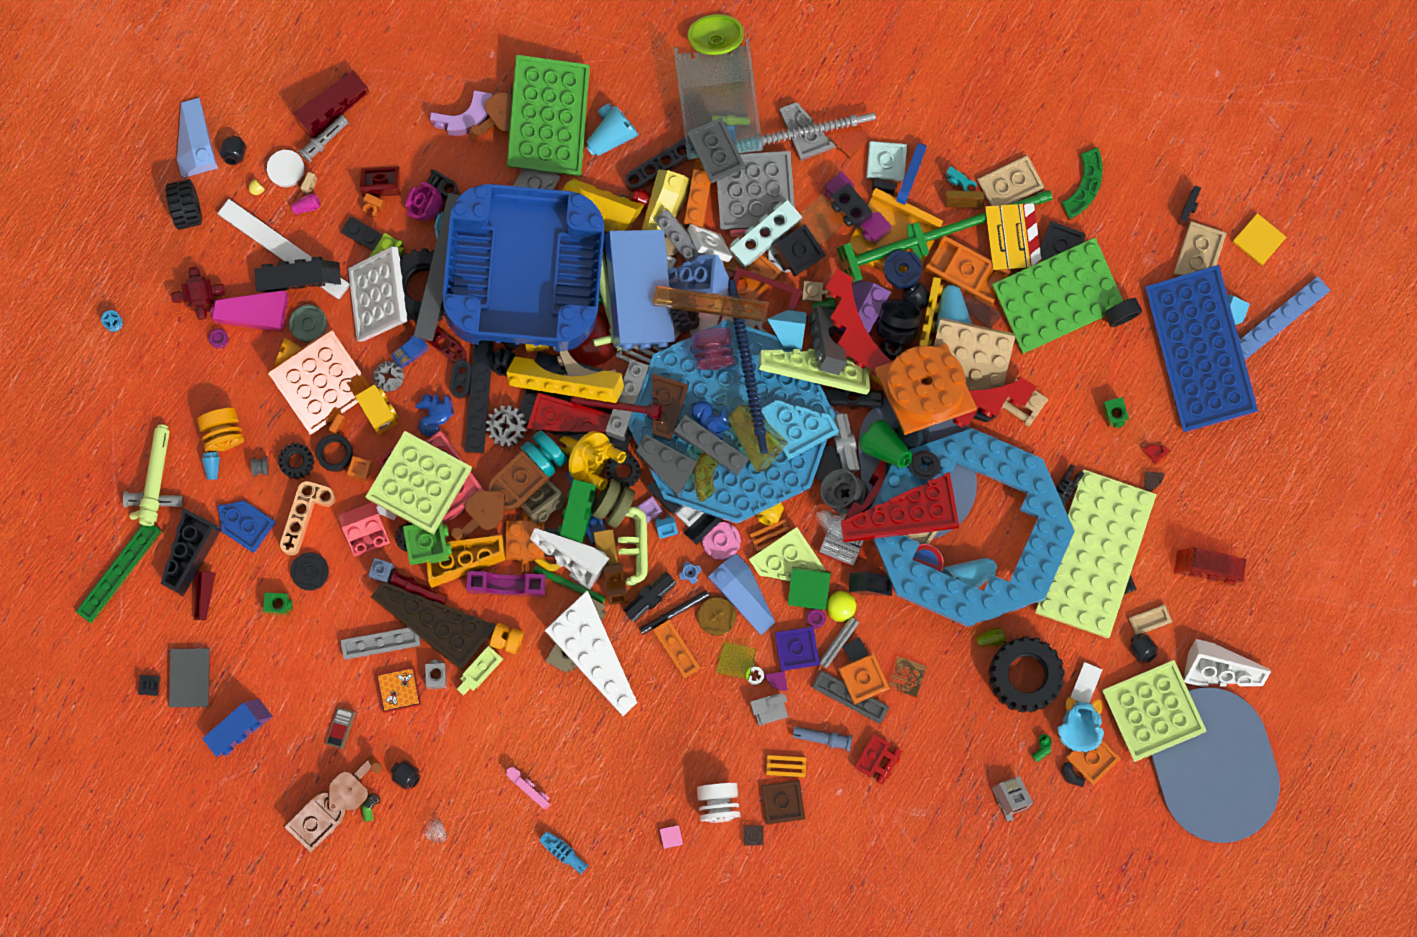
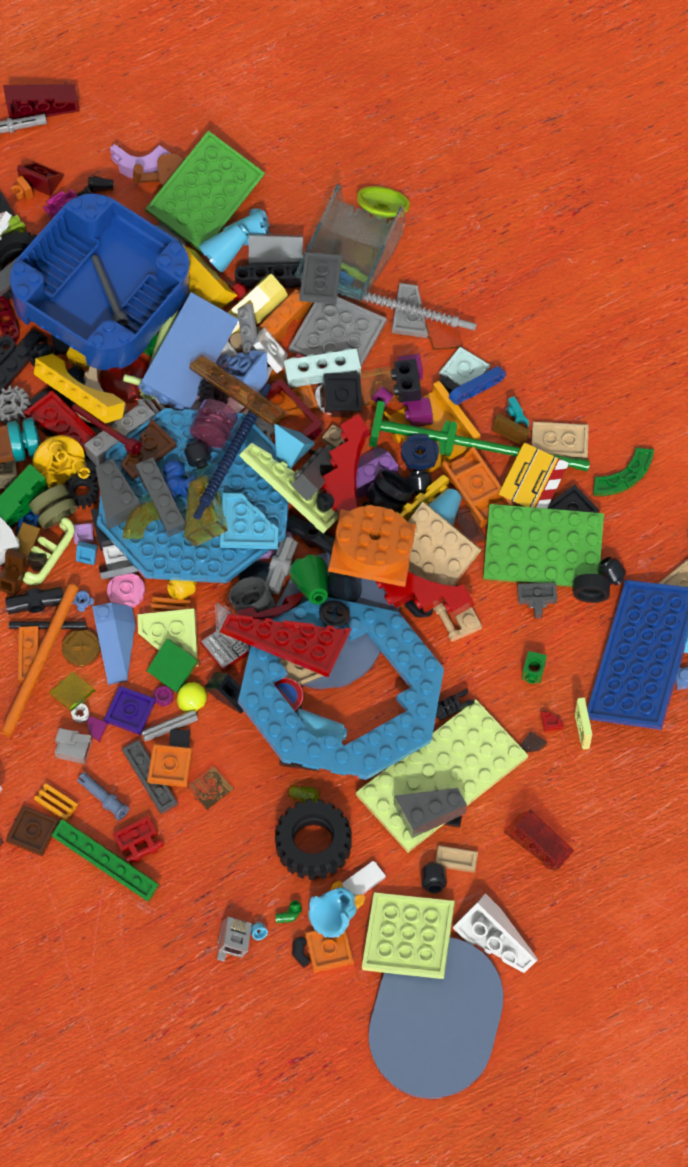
camera: 30 degrees right, 15 degrees down
none -> orange piece [1,584,79,737]
none -> clear smoke tile [27,552,47,571]
none -> green plate [52,819,160,901]
none -> black cone [88,175,114,193]
none -> dark grey piece [91,255,129,327]
none -> black head [184,440,212,469]
none -> medium azure cone [198,224,249,272]
none -> tile [249,233,303,265]
none -> medium azure hinge [251,922,268,940]
none -> black plate [317,492,334,512]
none -> magenta leg [370,386,394,409]
none -> dark grey wedge [394,788,467,838]
none -> dark grey hinge [517,583,557,618]
none -> yellowish green tile [574,698,592,750]
none -> black head [598,556,626,586]

